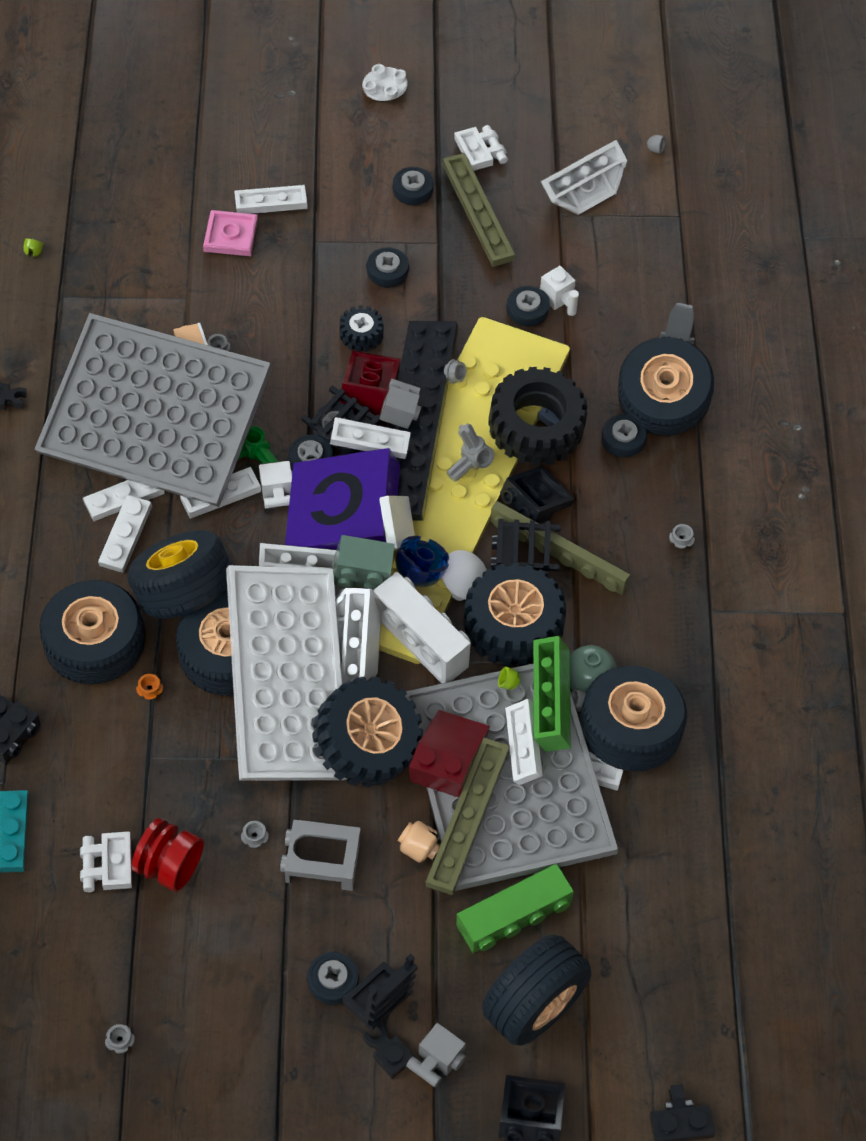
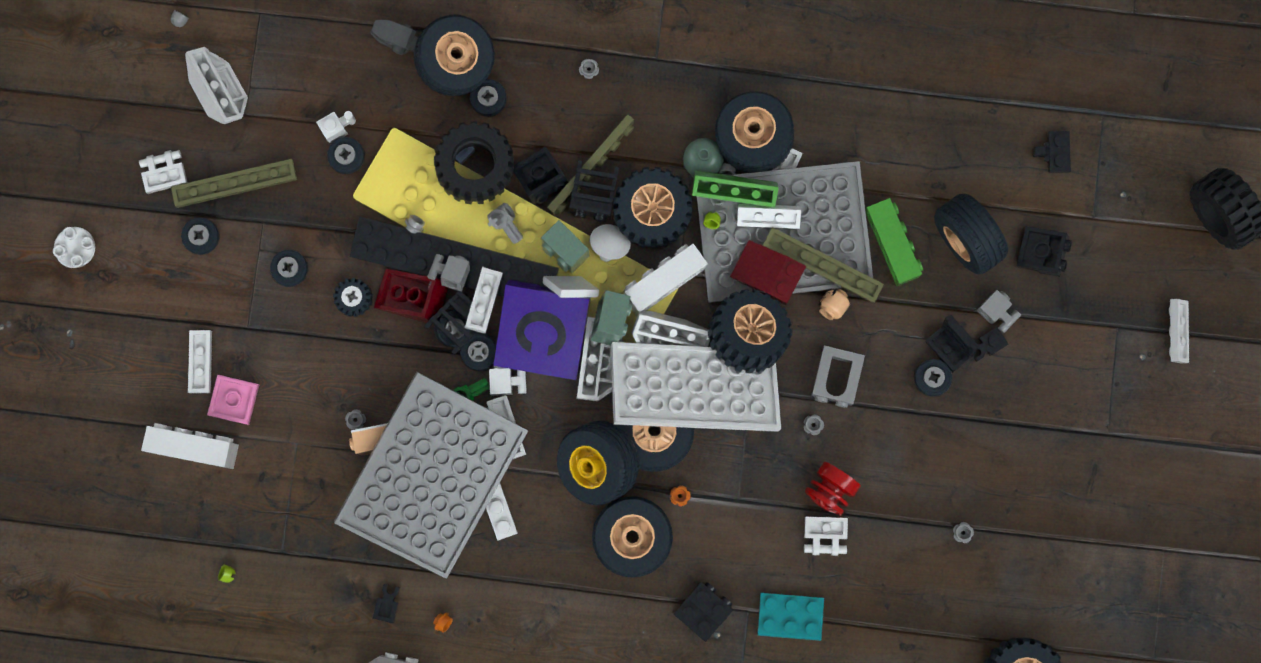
camera: 80 degrees left, 25 degrees up
white plate [98,495,152,573] -> none
clear blue cylinder [395,535,449,588] -> none
none -> white brick [141,423,239,469]
none -> sand green brick [541,220,590,273]

